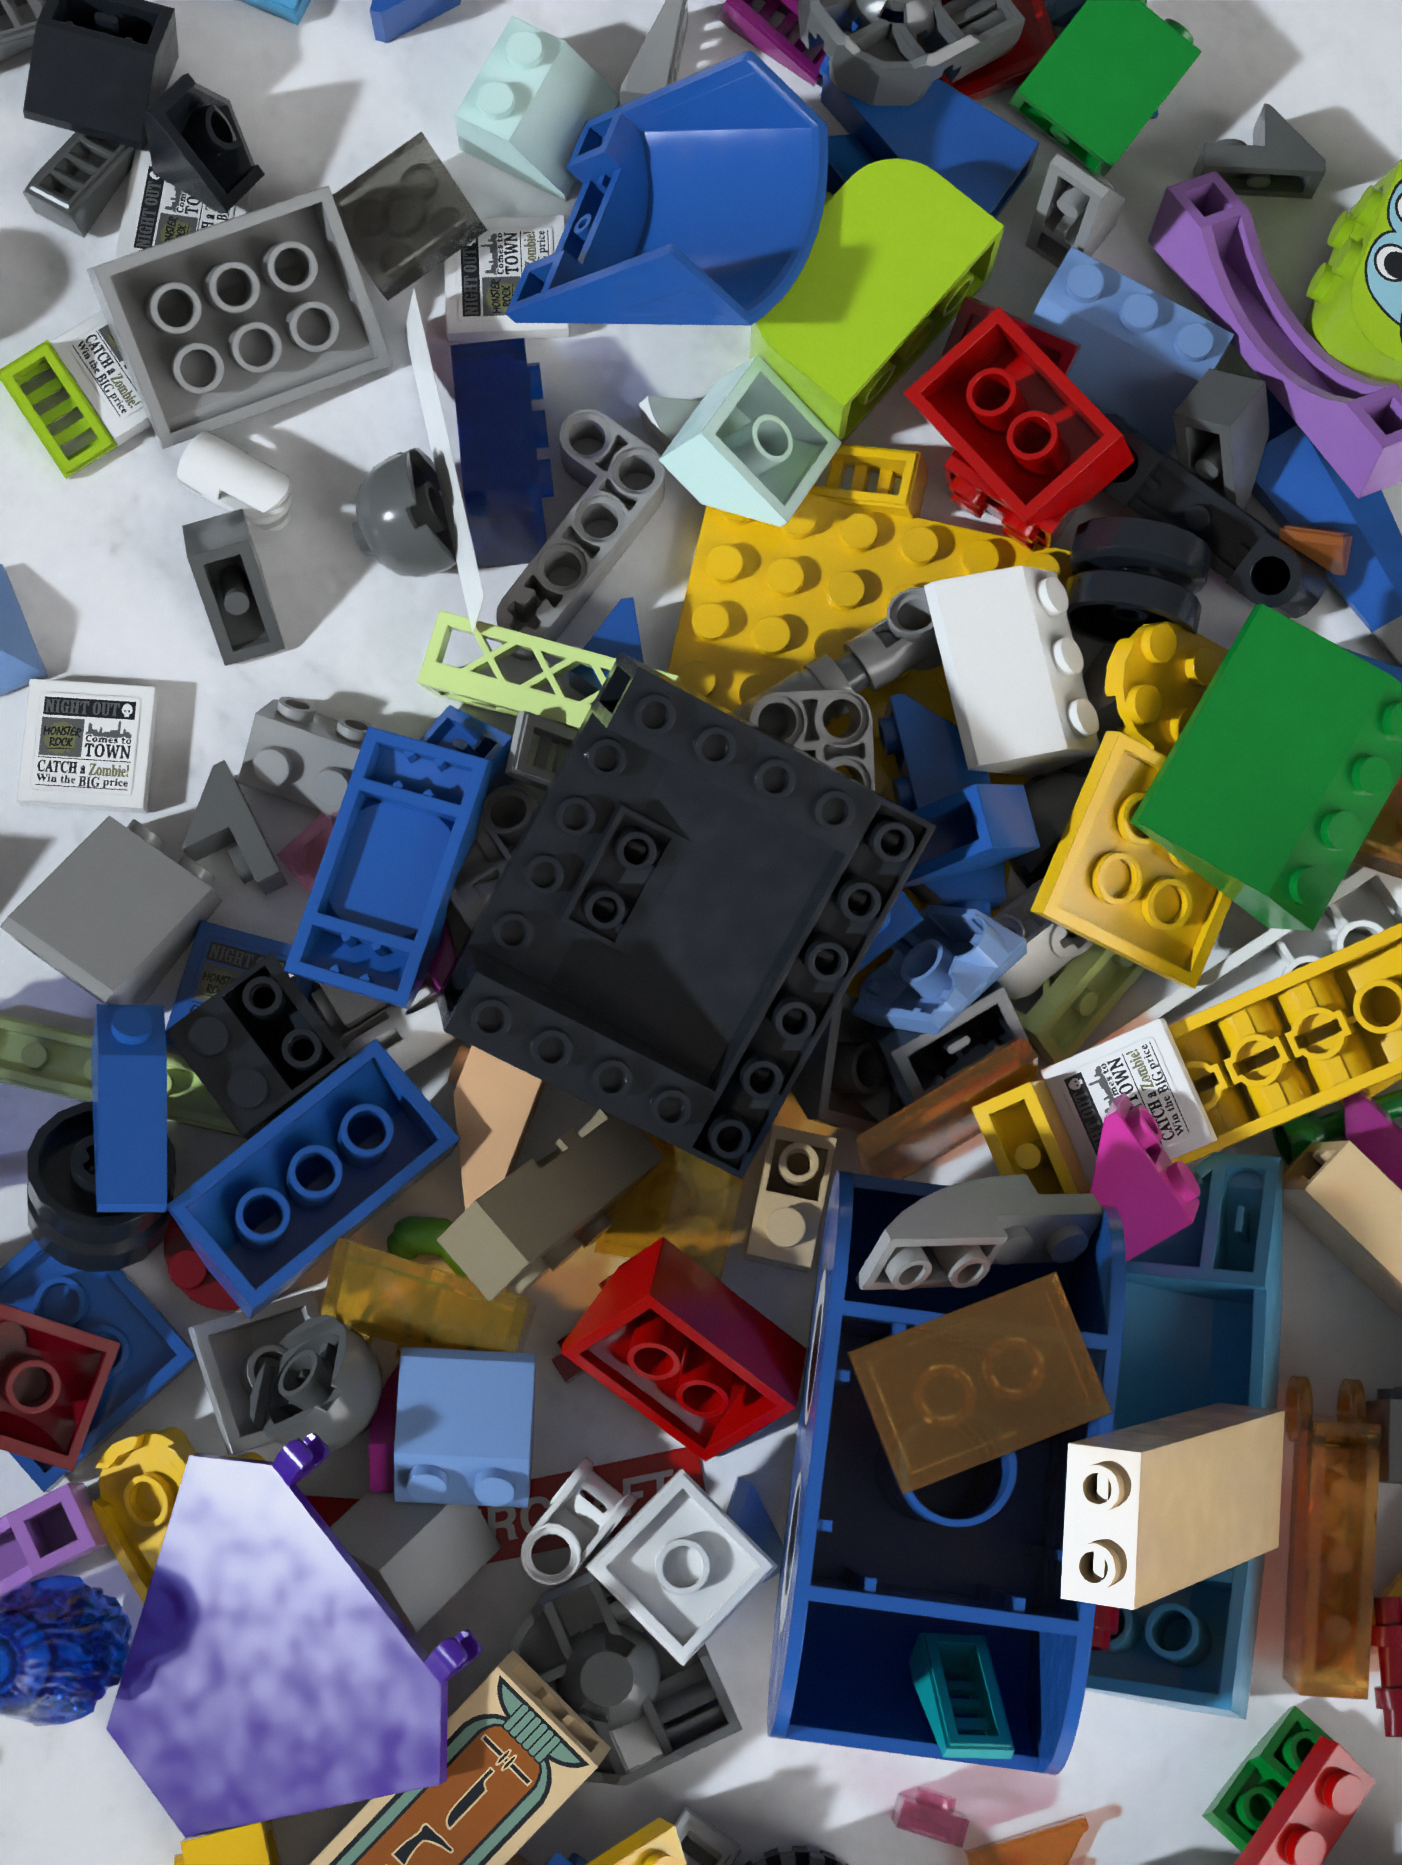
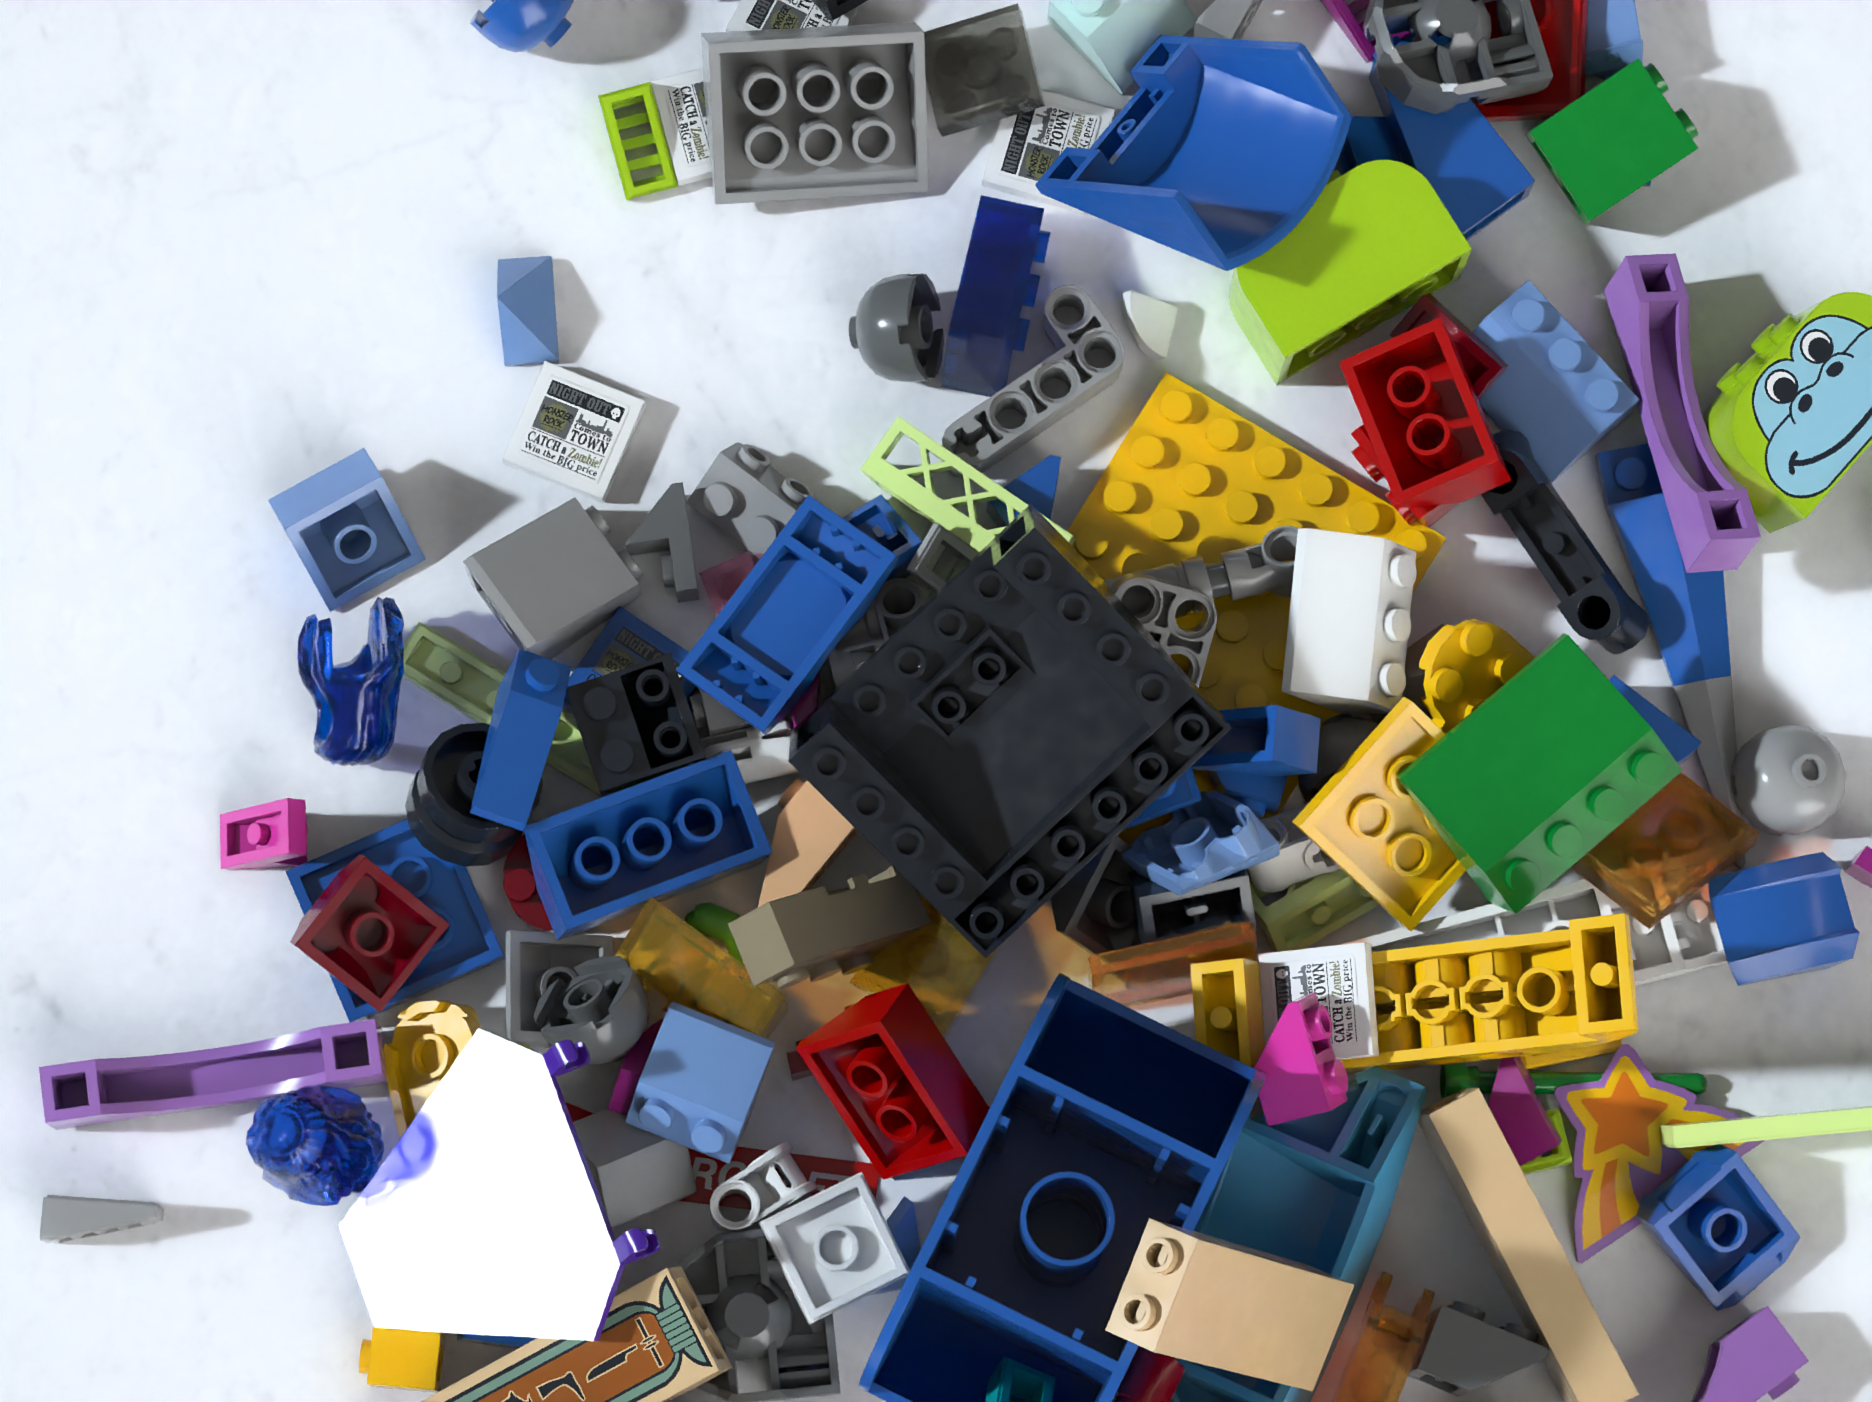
camera: 20 degrees right, 0 degrees up
white arm [177,431,292,531] -> none
dark grey slope [182,509,285,666] -> none
white sticker [405,287,485,634] -> none
light aqua slope [659,354,842,527] -> none
tan slope [744,1125,837,1273] -> none
yellow slope [808,444,928,519] -> none
clear orange tile [847,1272,1112,1495] -> none
light grey slope [855,1174,1102,1290] -> none
blue slope [878,693,991,811] -> none
light grey slope [1025,153,1125,268] -> none
black wheel [1064,516,1212,645] -> none
dark grey slope [1173,368,1270,511] -> none
dark grey slope [1193,103,1326,199] -> none
dark orange slope [1279,524,1353,576] -> none

